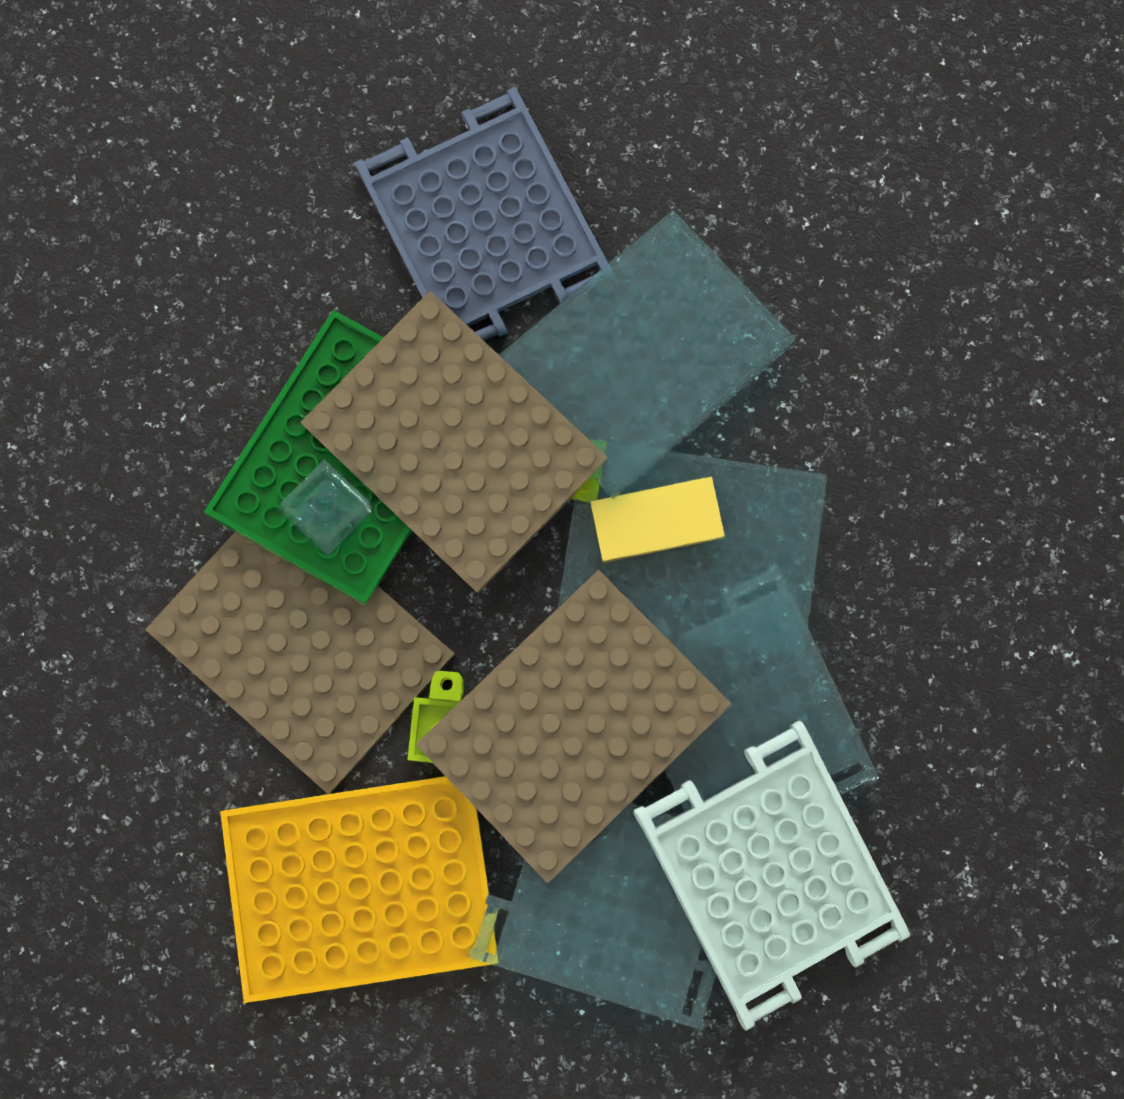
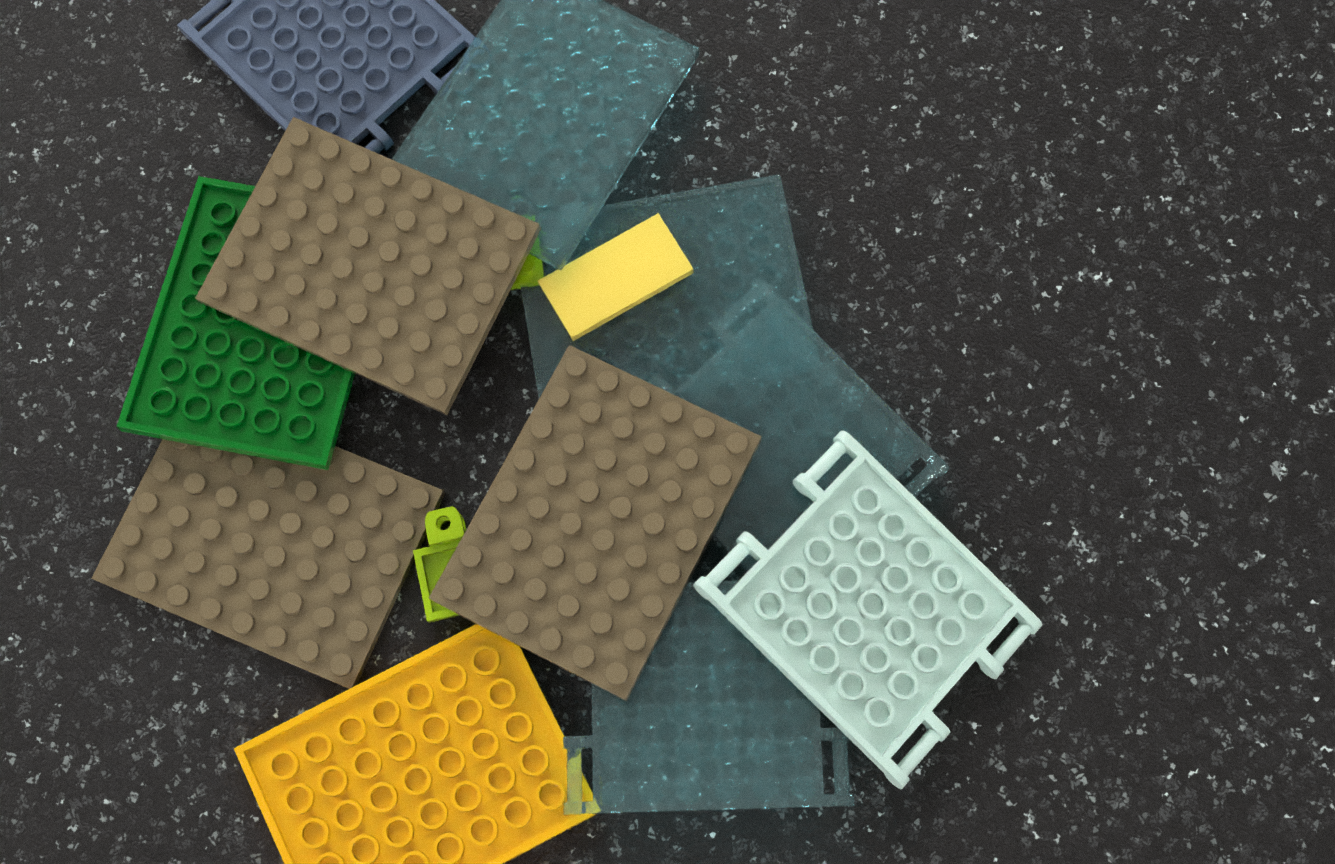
camera: 15 degrees left, 5 degrees down
clear light blue brick [280,460,371,556] -> none

